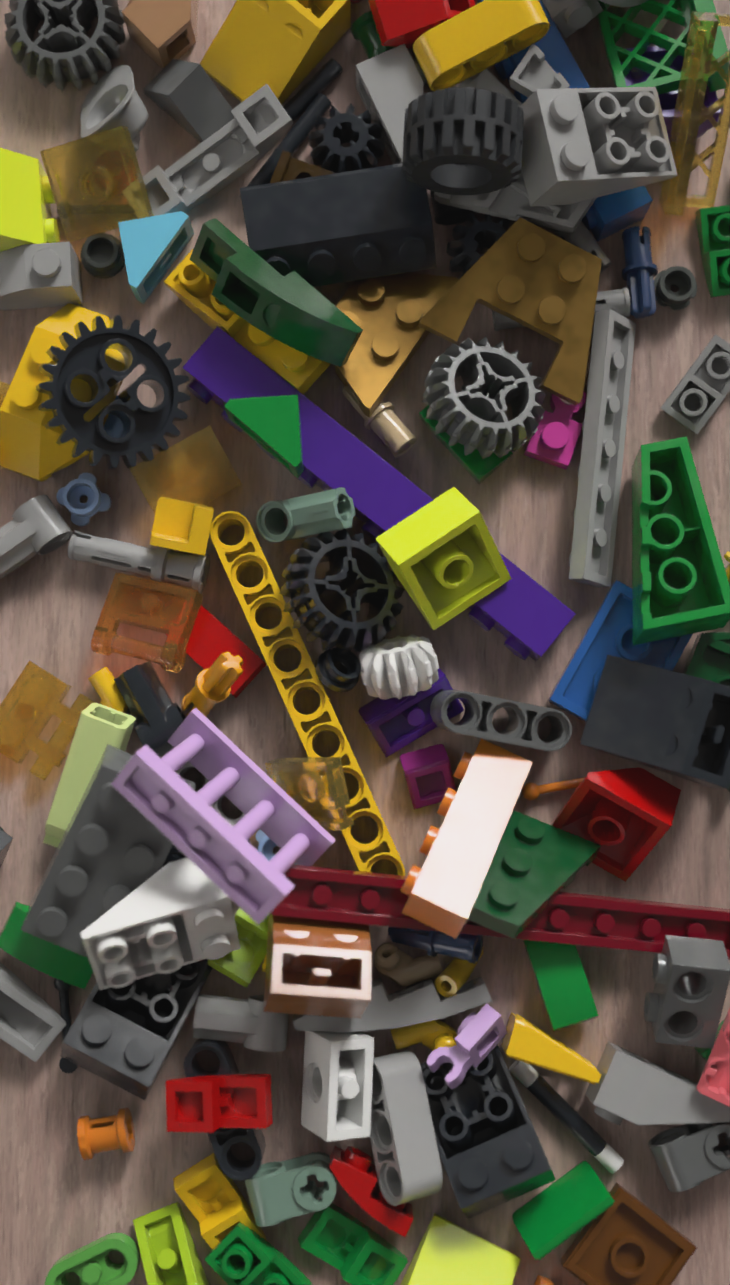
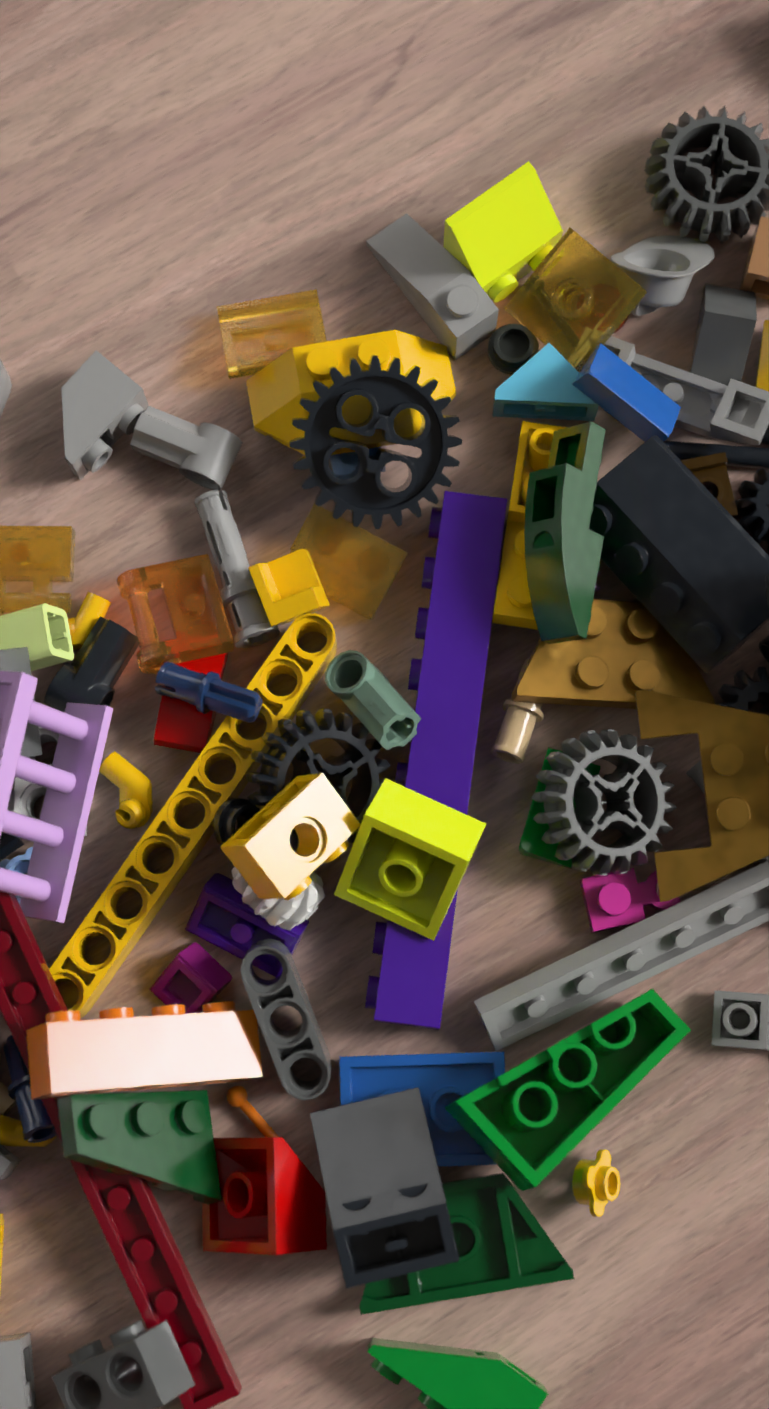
camera: 60 degrees right, 5 degrees down
light blue plate [57,473,111,526] -> none
light orange axle [181,652,243,717] -> none
green slope [224,395,304,478] -> none
clear yellow plate [265,757,354,830] -> none
green slope [523,940,599,1032] -> none
none -> yellow arm [99,751,153,829]
none -> dark blue axle [155,661,263,723]
none -> brick [220,773,361,900]
none -> blue slope [572,343,681,442]

